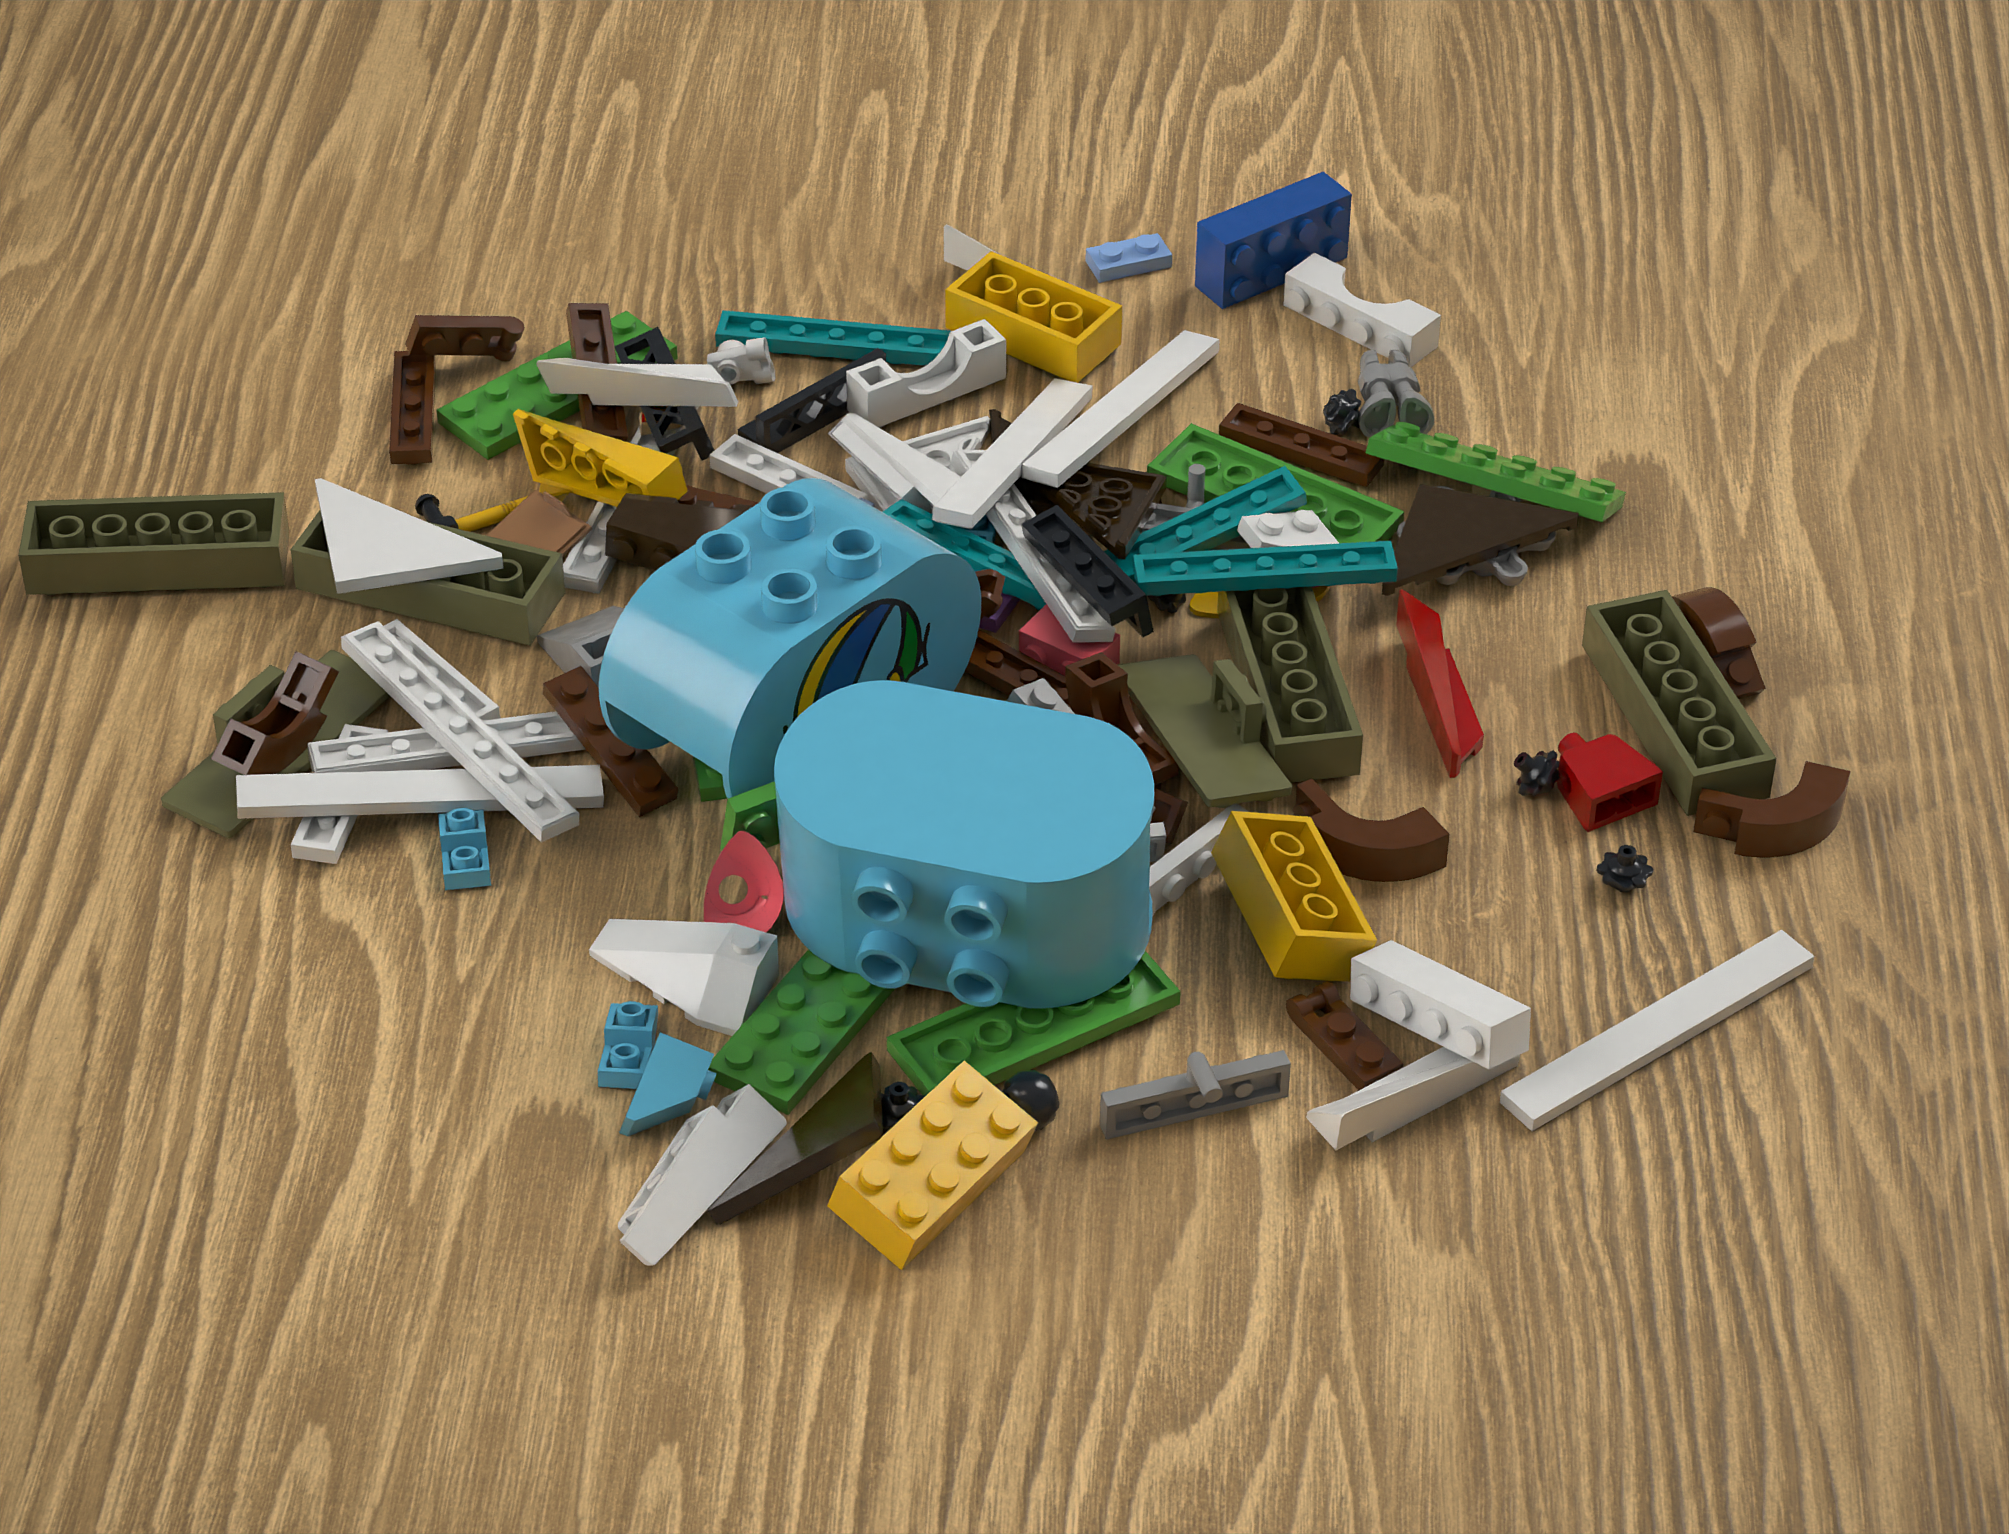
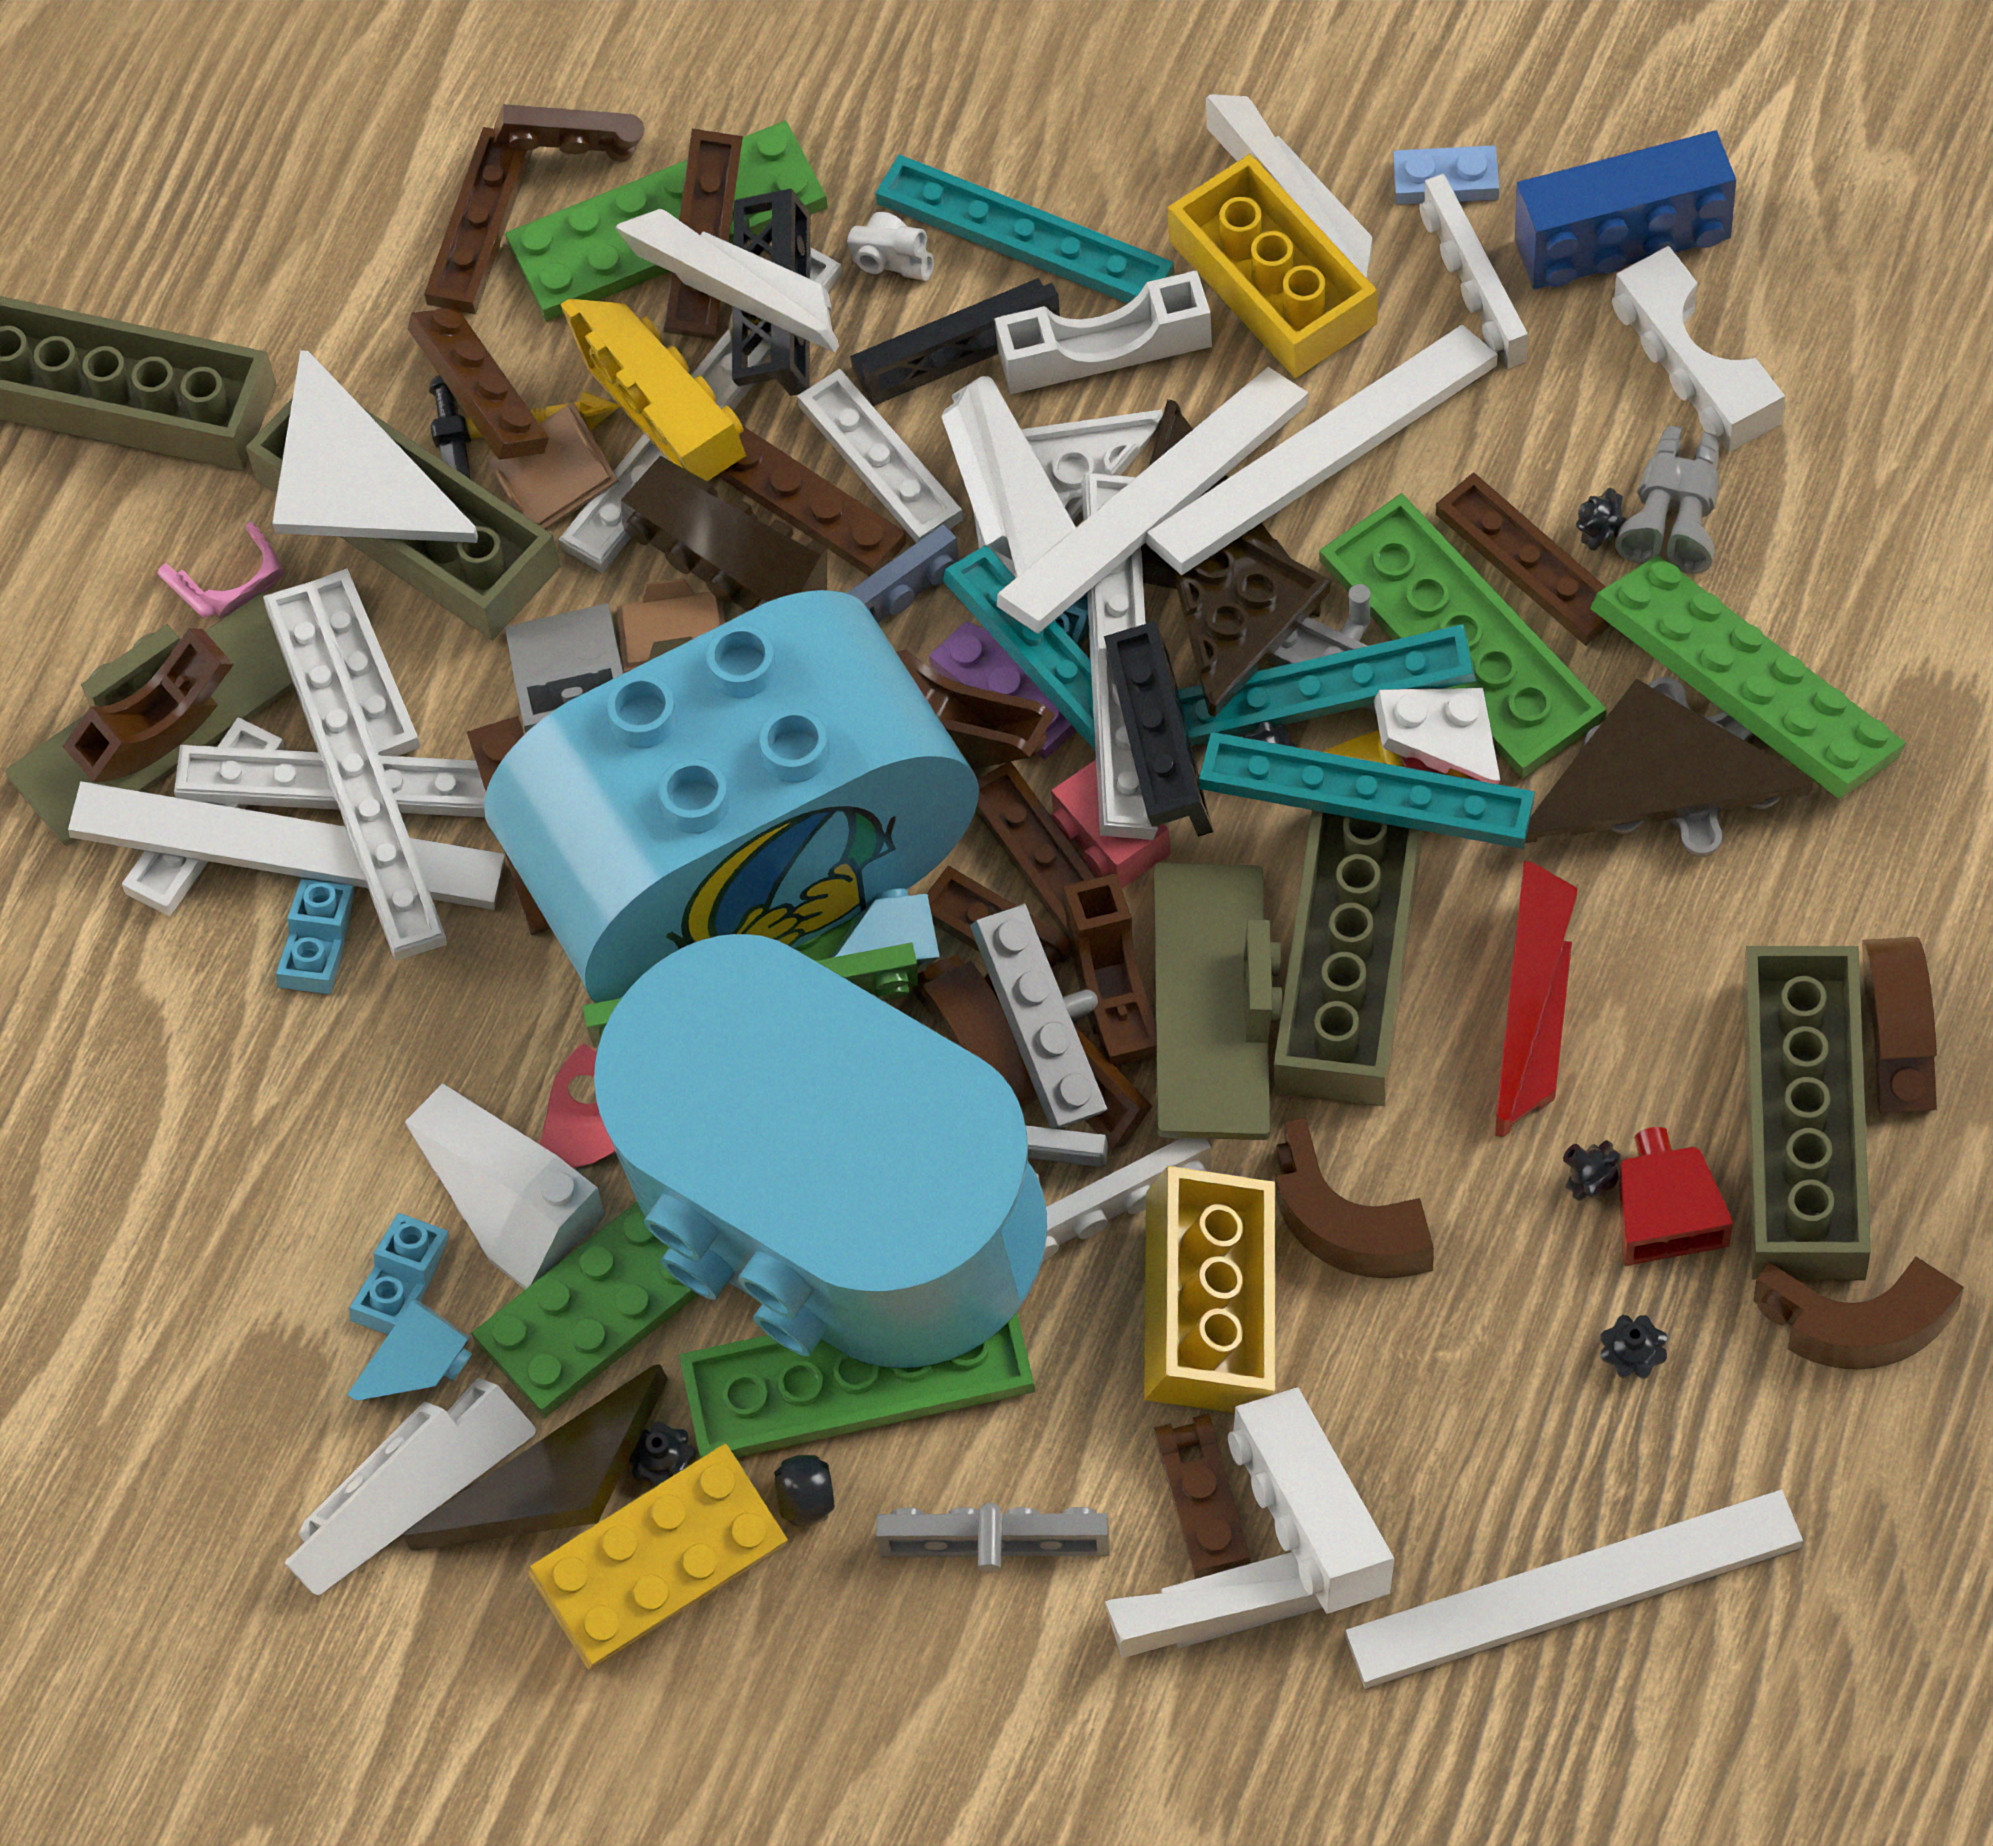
camera: 25 degrees right, 20 degrees up
none -> bright pink helmet [158,521,285,619]
none -> reddish brown plate [407,307,549,460]
none -> white plate [1419,174,1528,369]

